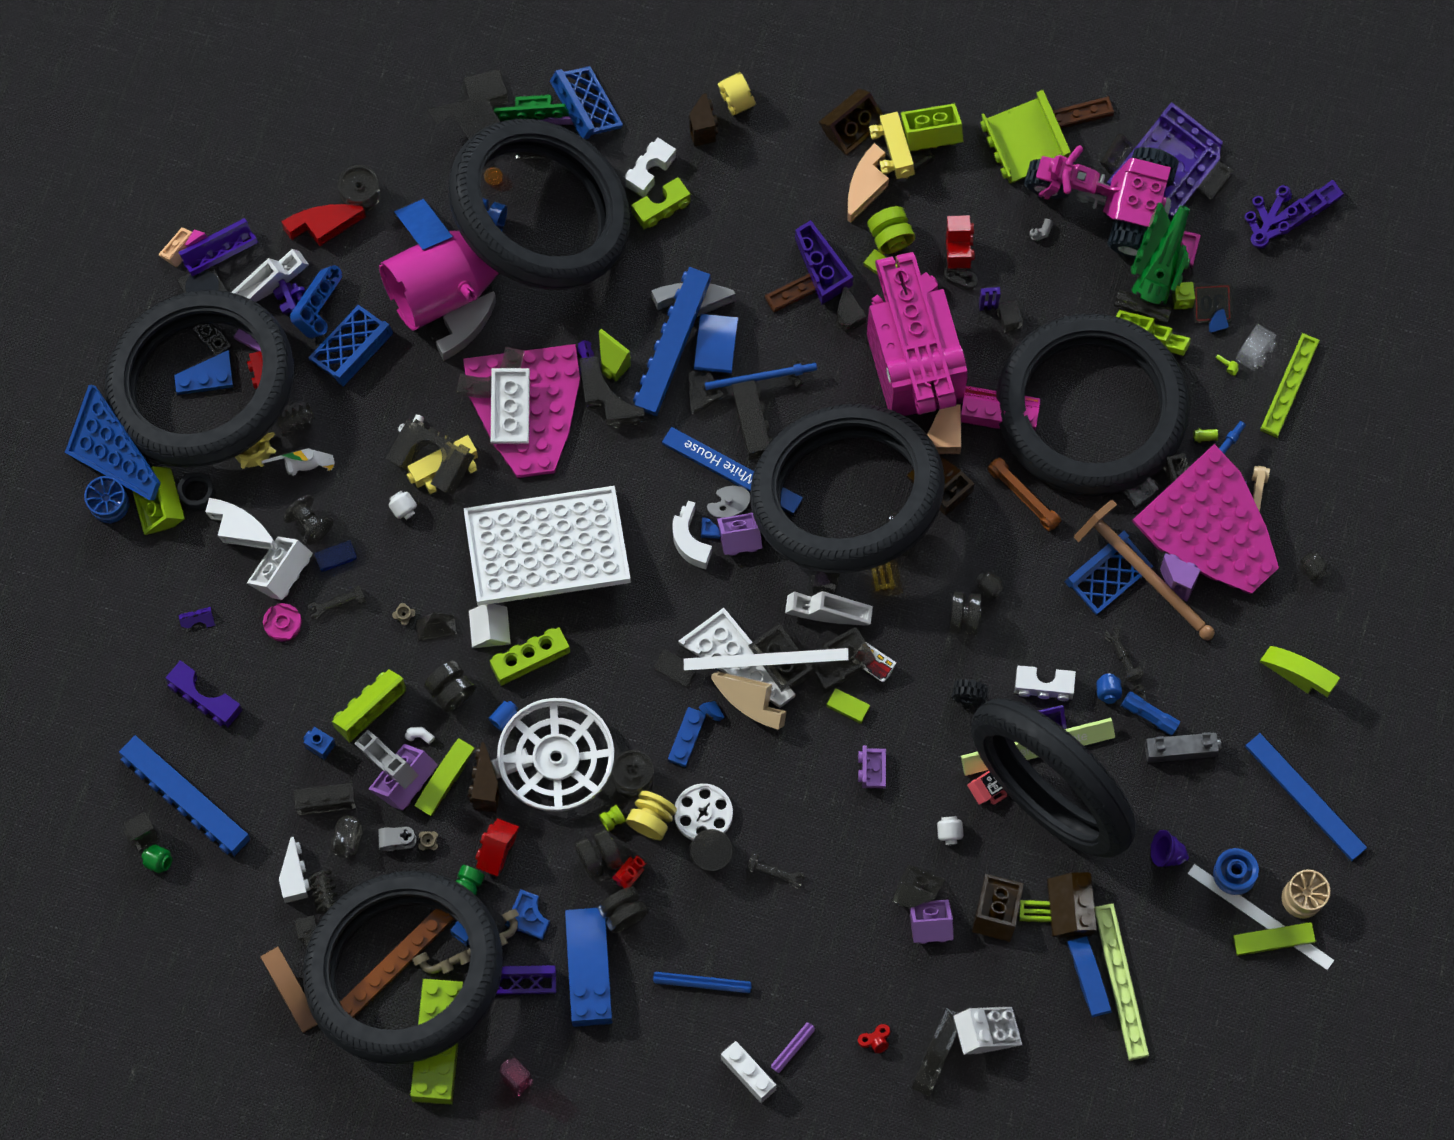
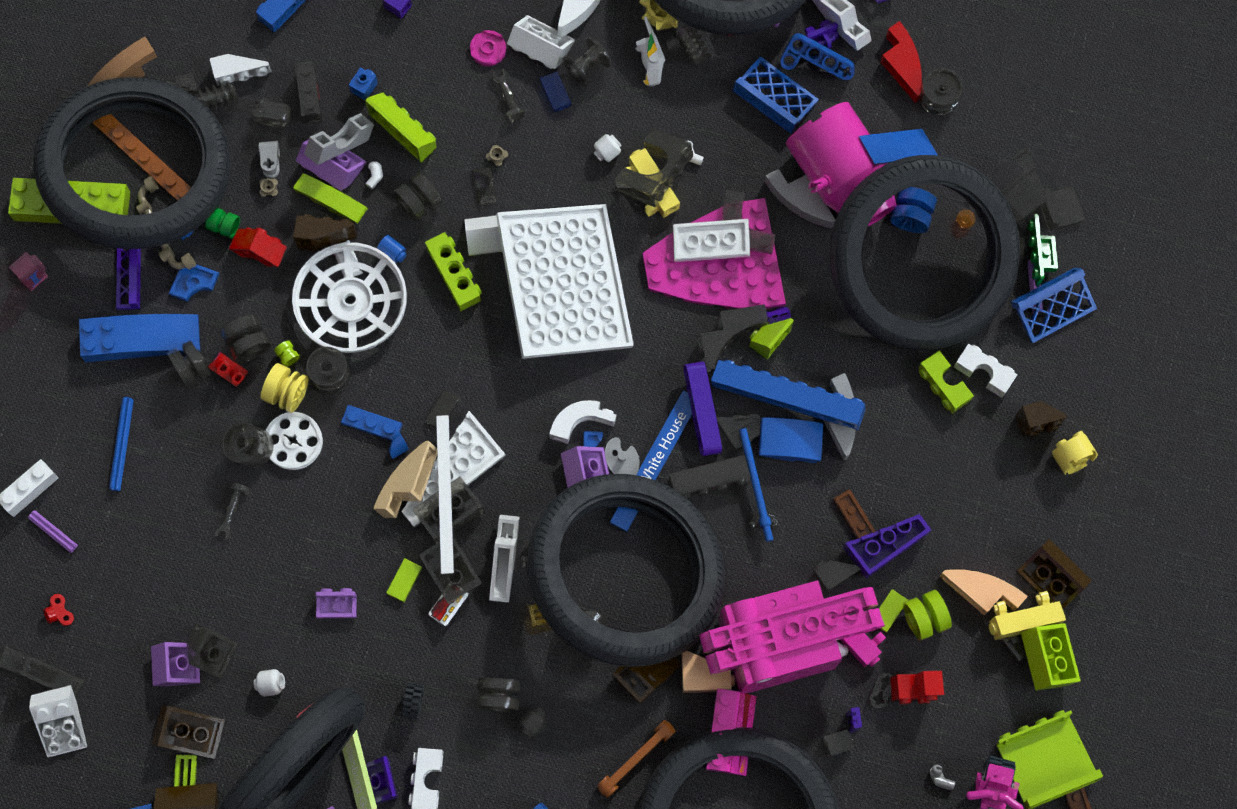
camera: 85 degrees right, 5 degrees up
none -> dark purple beam [683,361,722,456]

